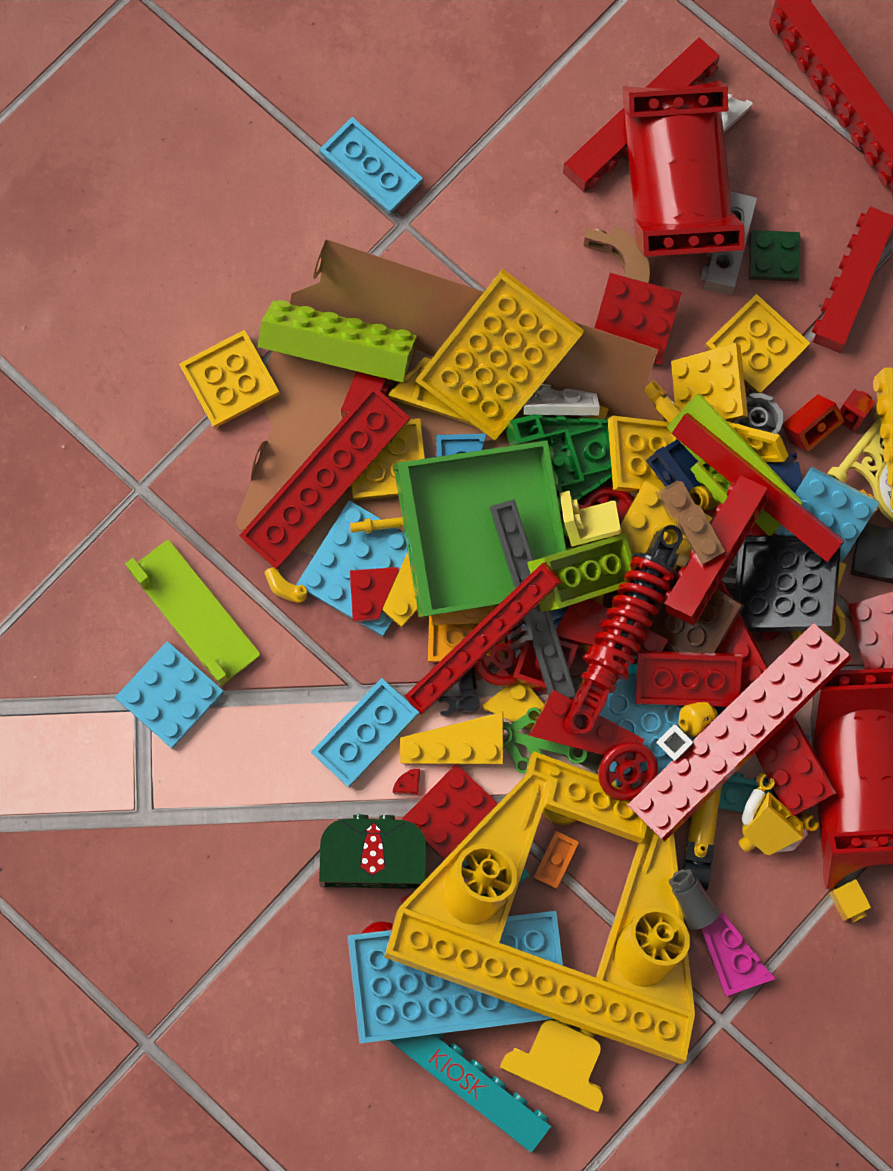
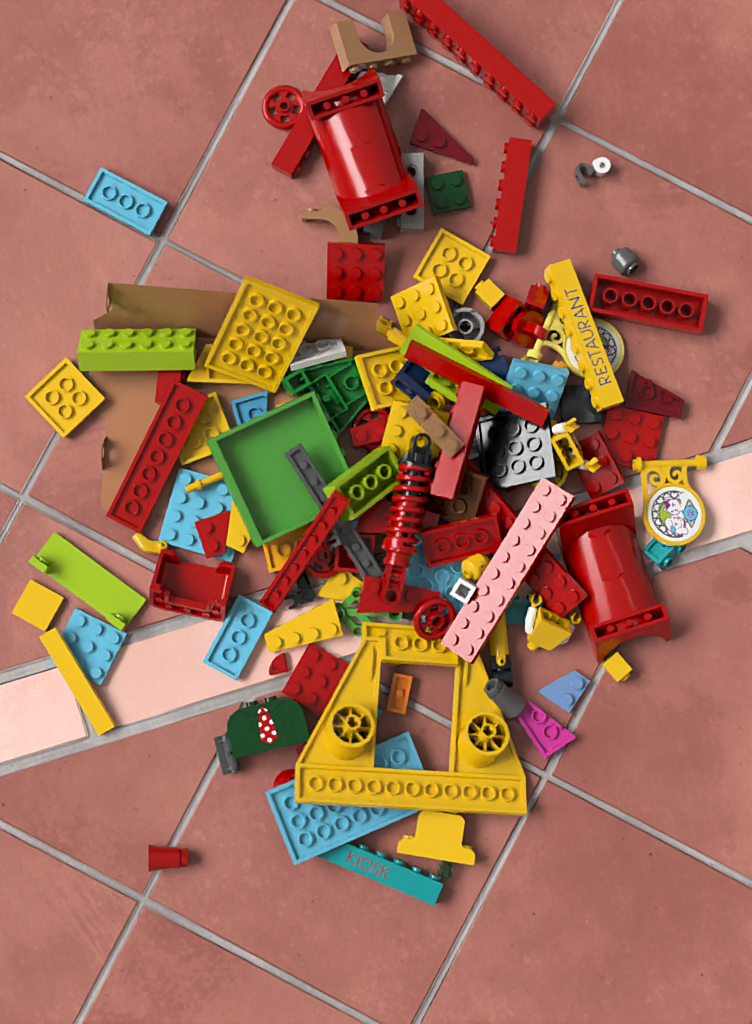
camera: 10 degrees left, 10 degrees up
light yellow bracket [560,491,622,546] -> none
none -> yellow tile [12,579,65,631]
none -> yellow tile [39,626,116,736]
none -> red plant [148,845,188,872]
none -> red windscreen [149,549,236,621]
none -> dark grey hinge [213,734,241,775]
none -> red plate [262,85,305,130]
none -> medium nougat arch [330,11,417,73]
none -> dark grey brick [363,218,389,240]
none -> dark red wing [409,108,474,165]
none -> clear green plate [438,860,453,880]
none -> yellow brick [474,278,505,311]
none -> red tile [511,309,549,348]
none -> medium blue wing [538,670,590,713]
none -> torso [551,418,601,473]

